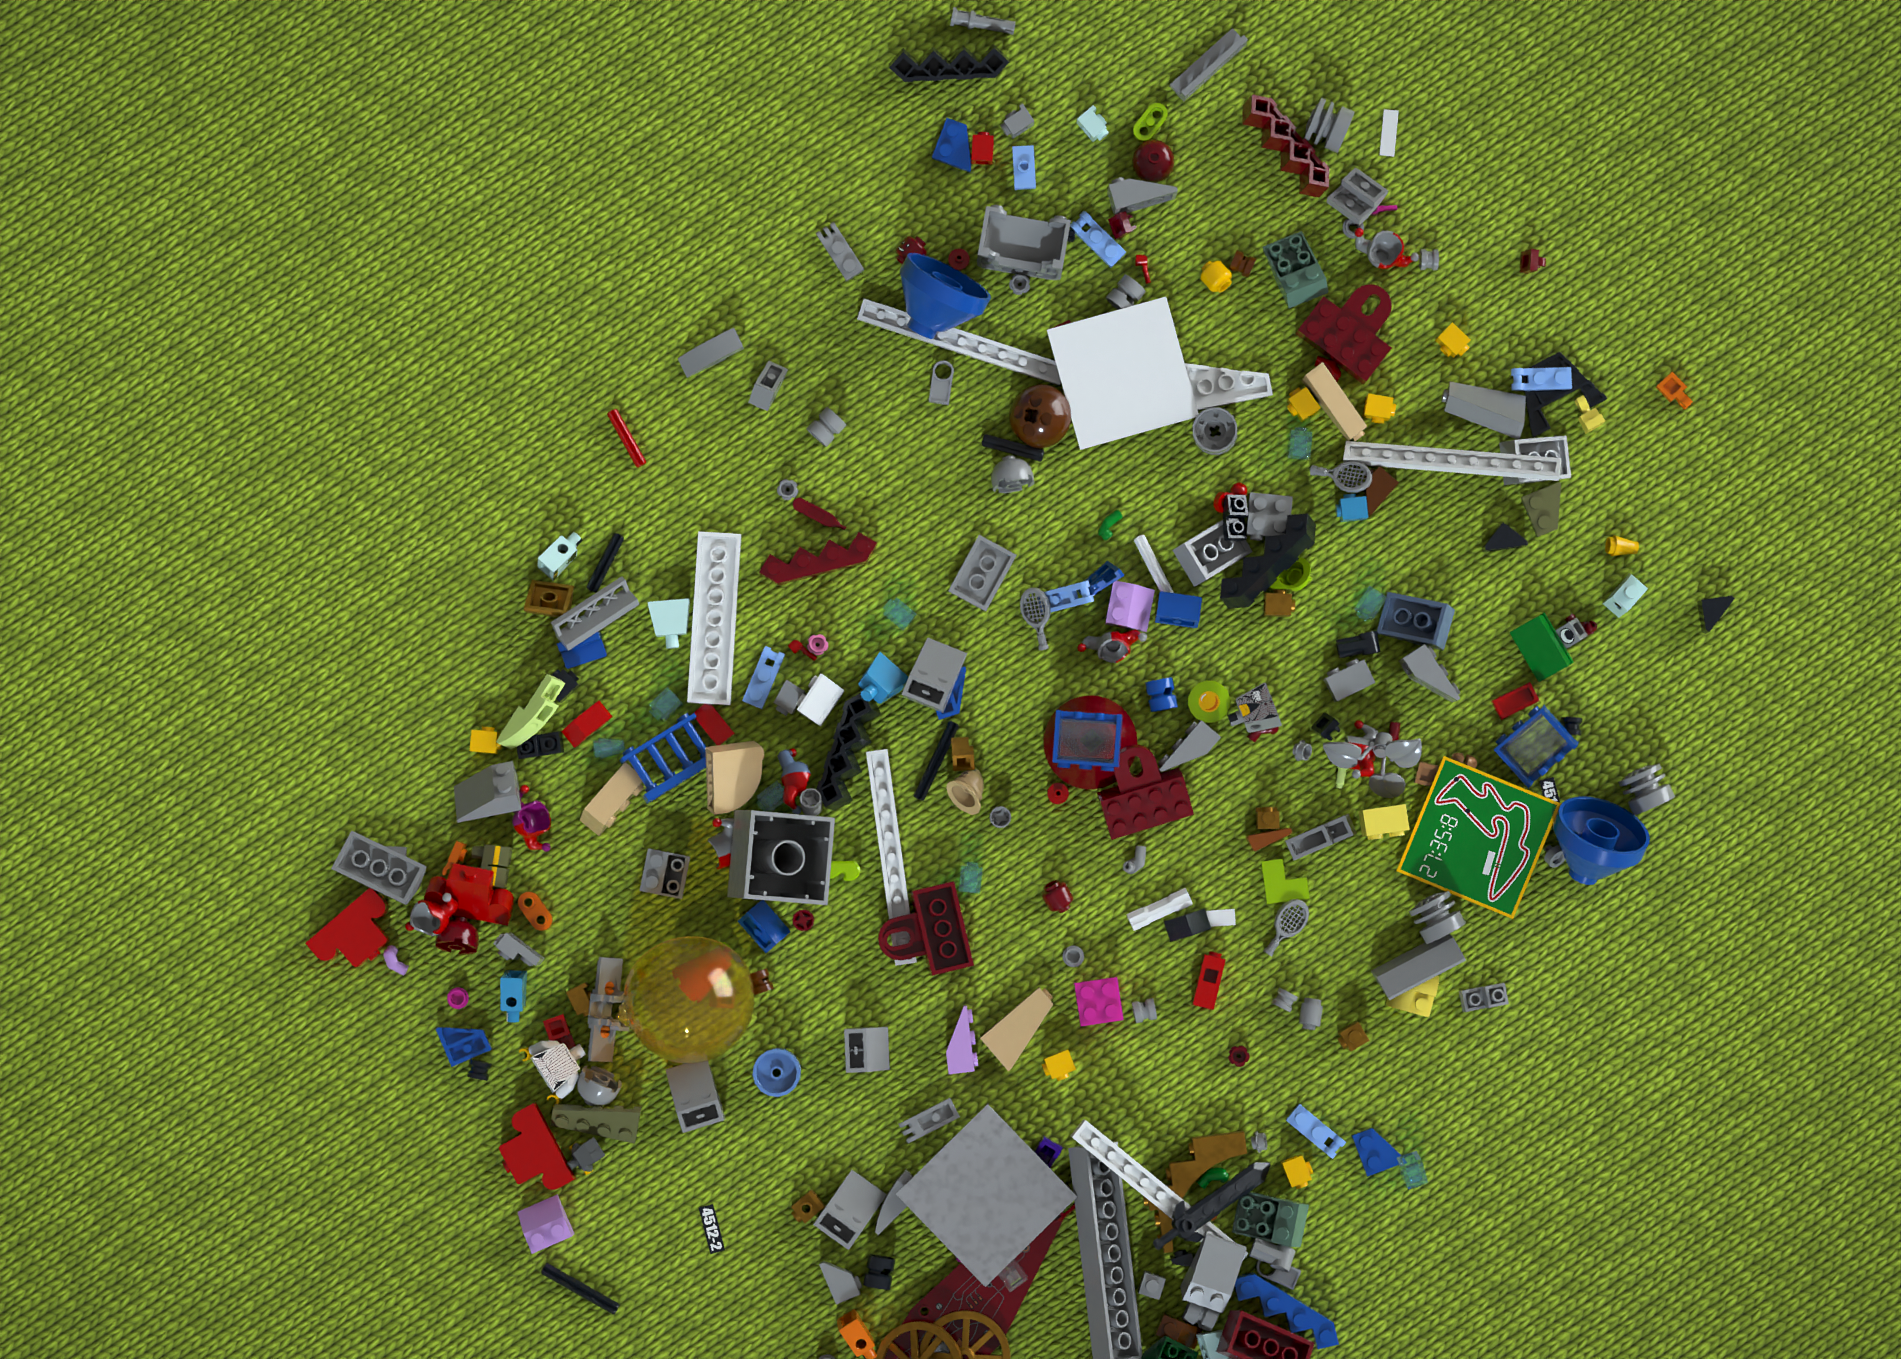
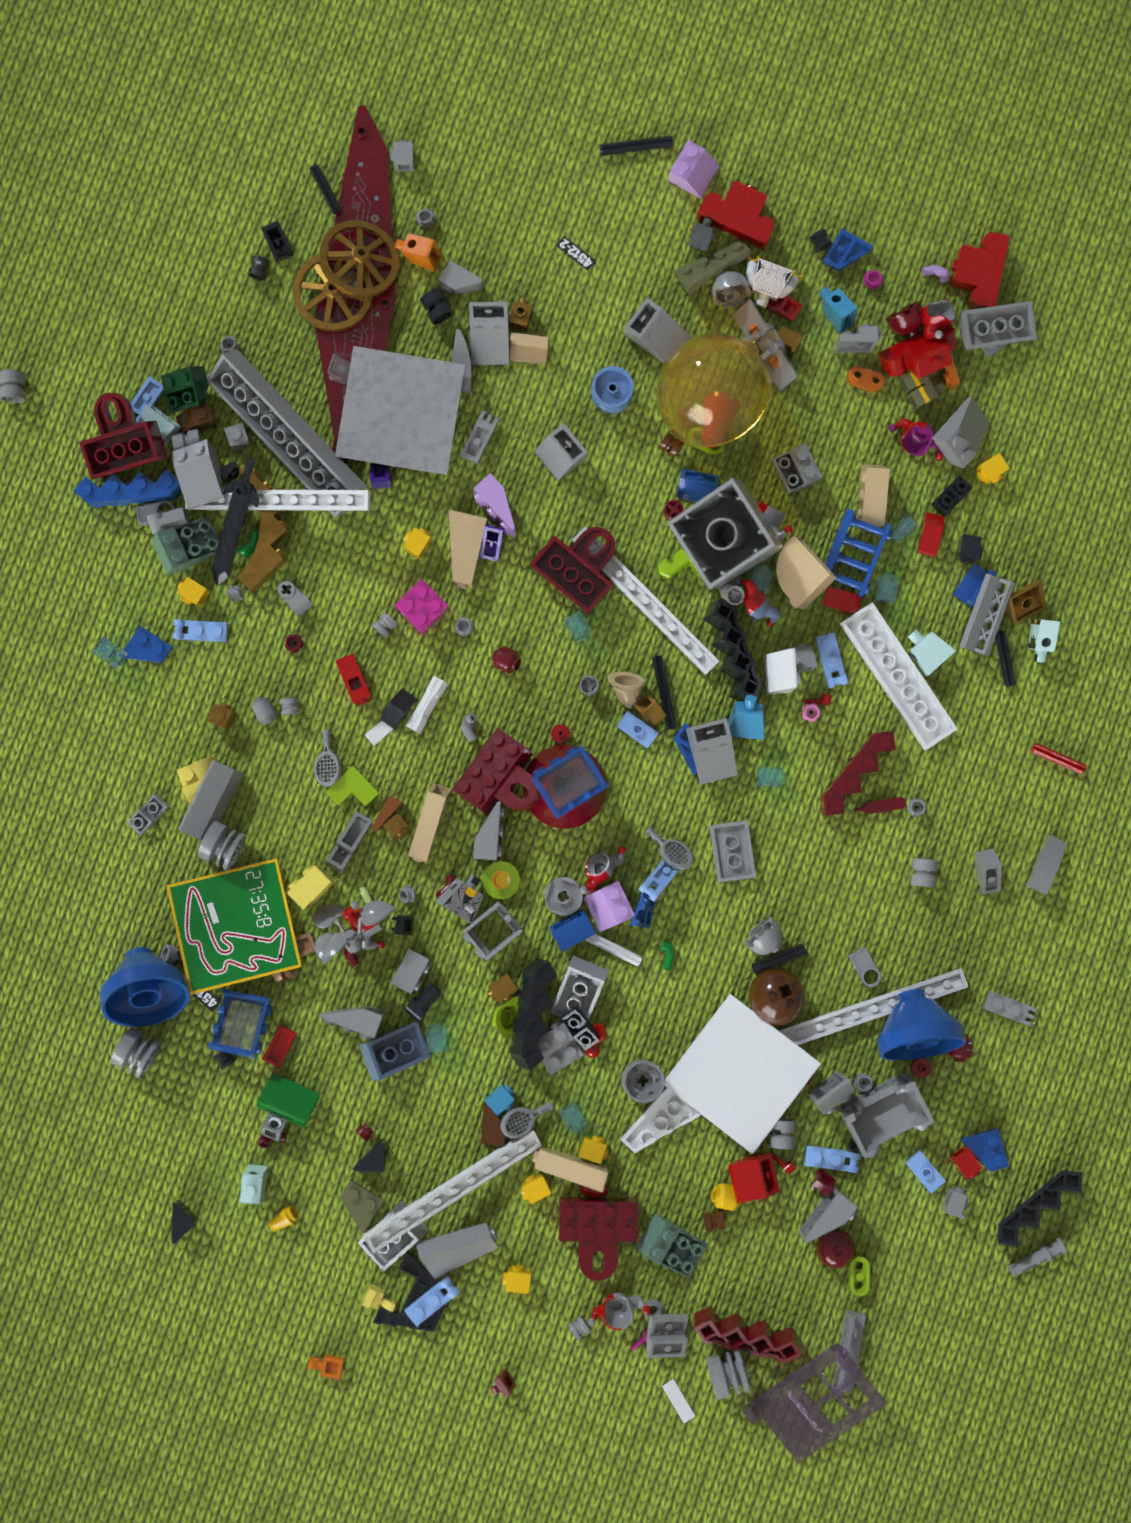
camera: 135 degrees right, 0 degrees up
yellowish green slope [496,674,565,749] -> none
light aqua brick [1076,105,1109,142] -> none
blue wheel [1145,677,1178,712] -> none
none -> light grey piece [278,581,314,617]
none -> dark red plate [356,1123,373,1141]
none -> tan slope [408,783,451,862]
none -> light grey window [463,900,524,961]
none -> slope [479,524,505,562]
none -> tan panel [509,333,549,365]
none -> light grey plate [544,877,583,916]
none -> light blue plate [616,711,659,749]
none -> red slope [728,1153,780,1203]
none -> door [743,1343,887,1463]
none -> light grey slope [807,1071,855,1115]

